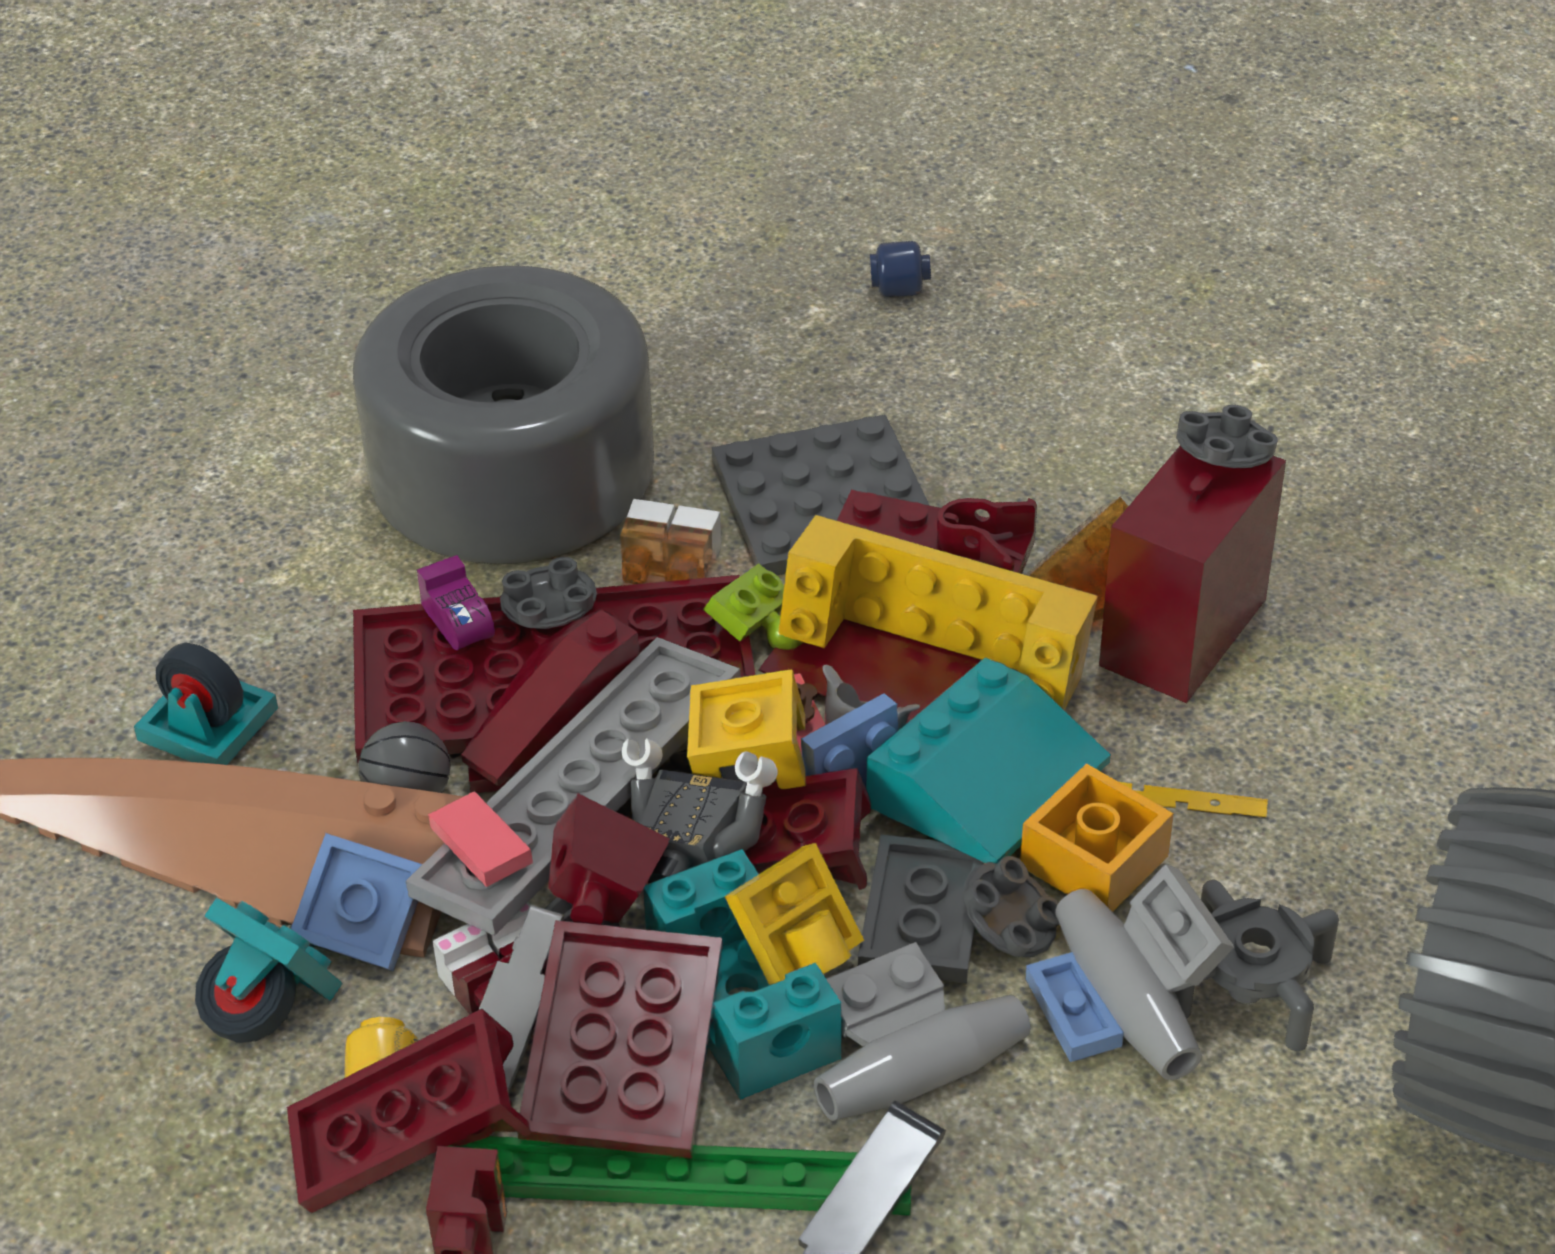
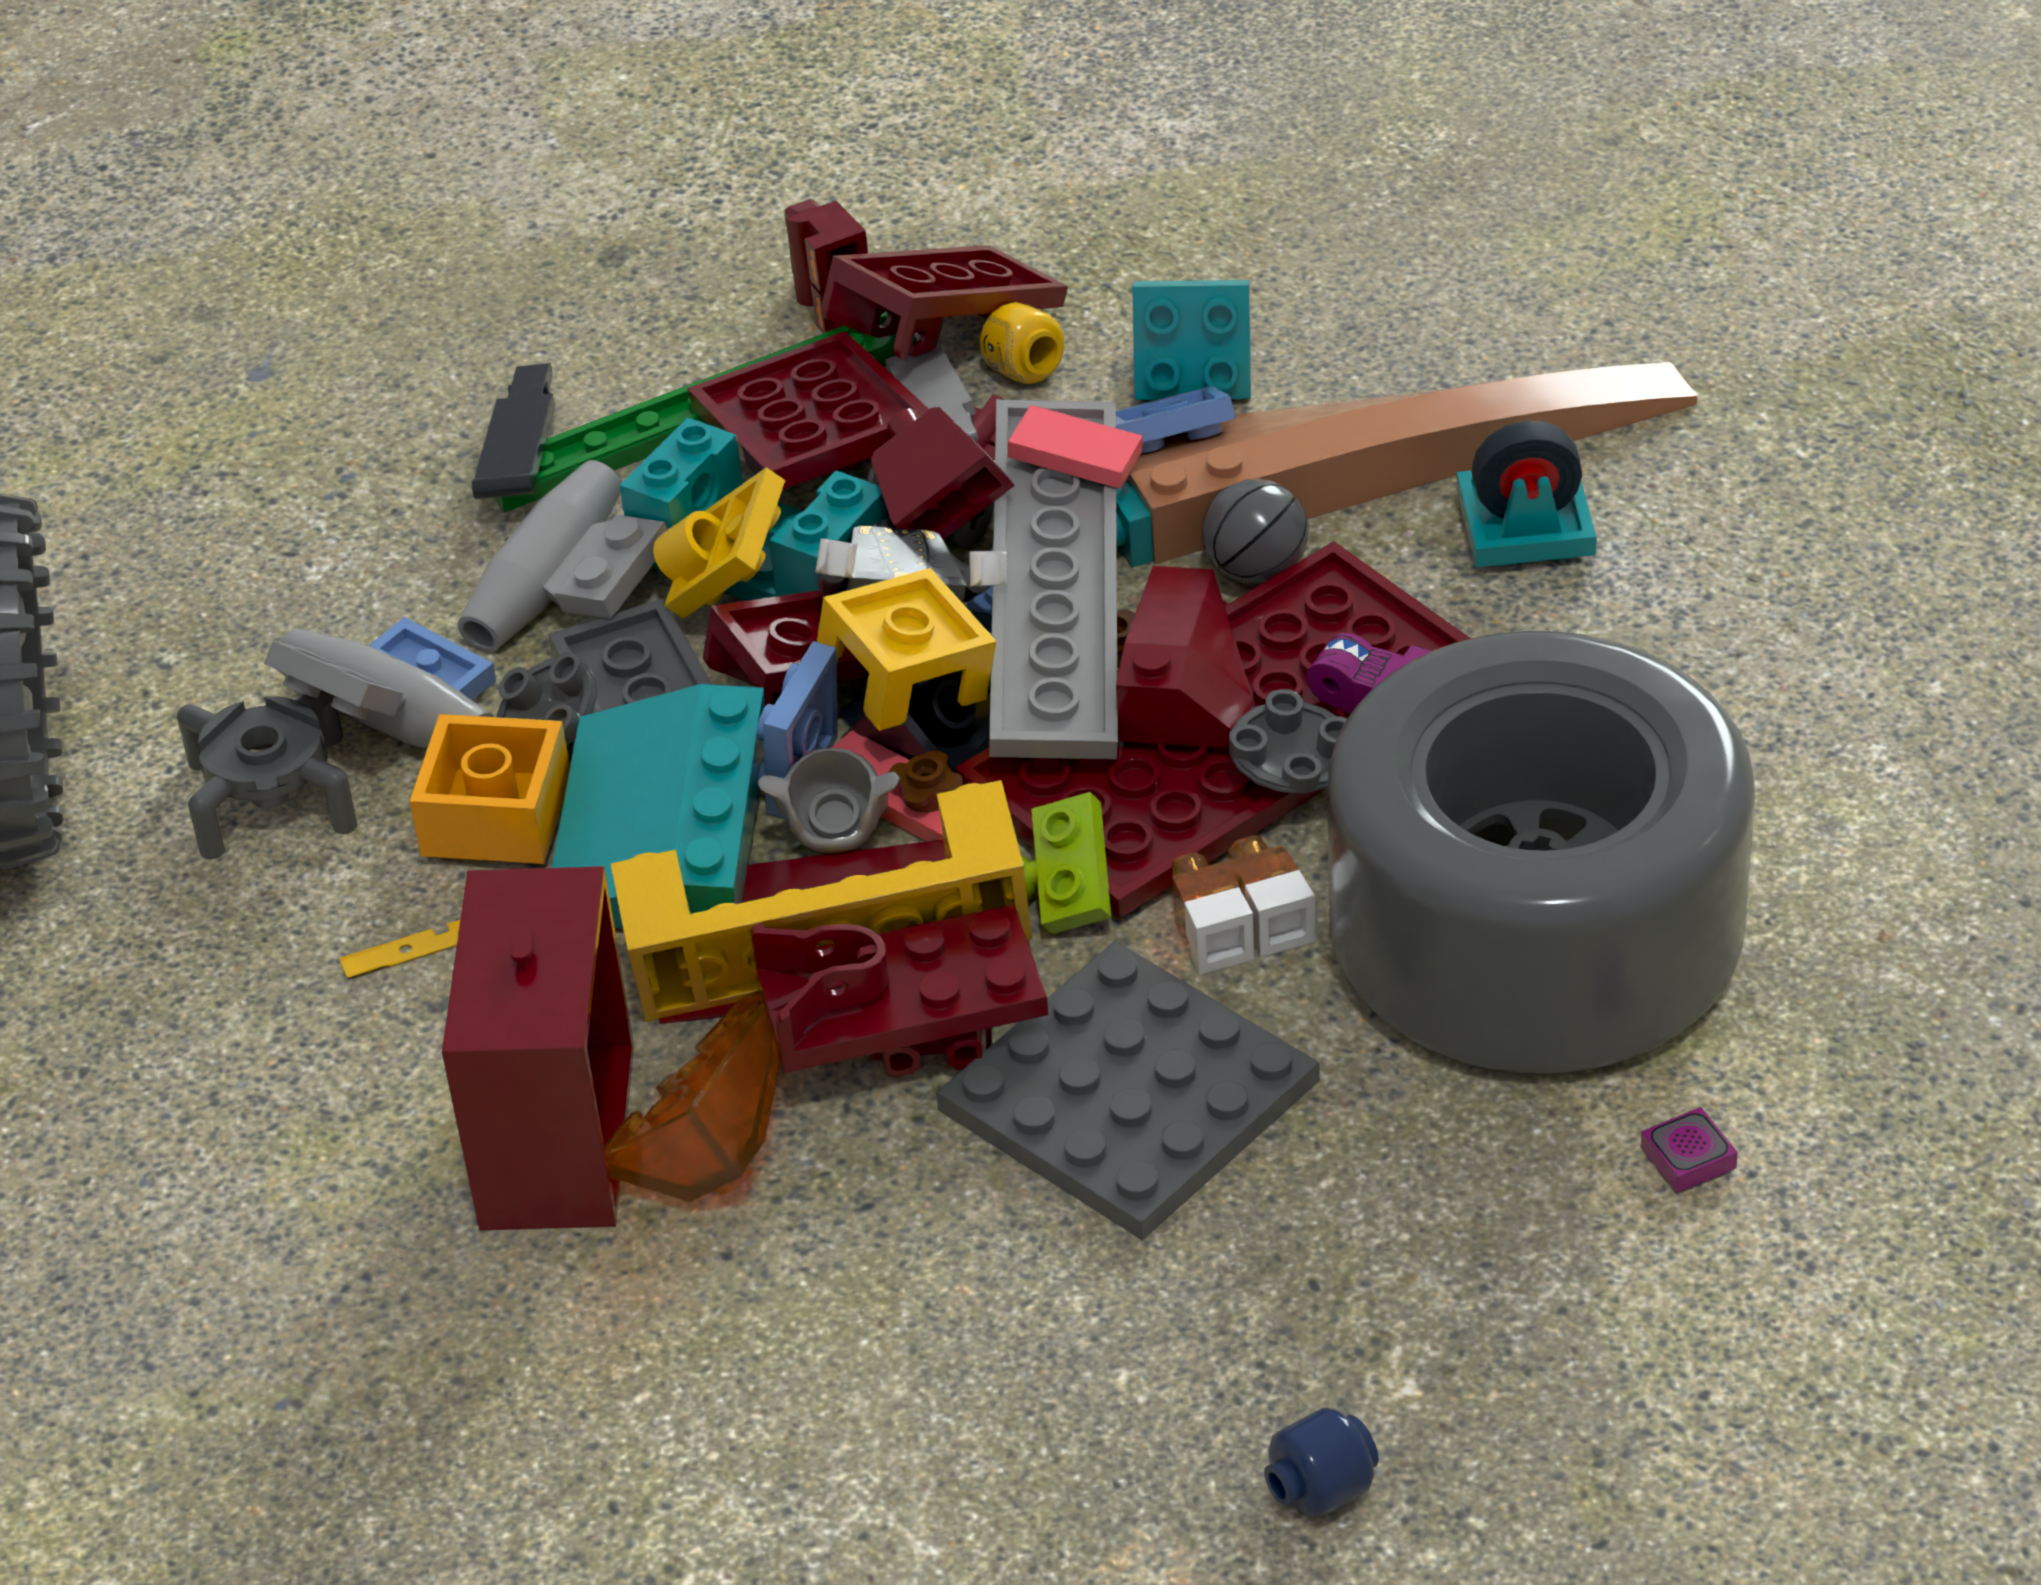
camera: 150 degrees right, 0 degrees up
dark grey dish [1176,405,1278,468] -> none

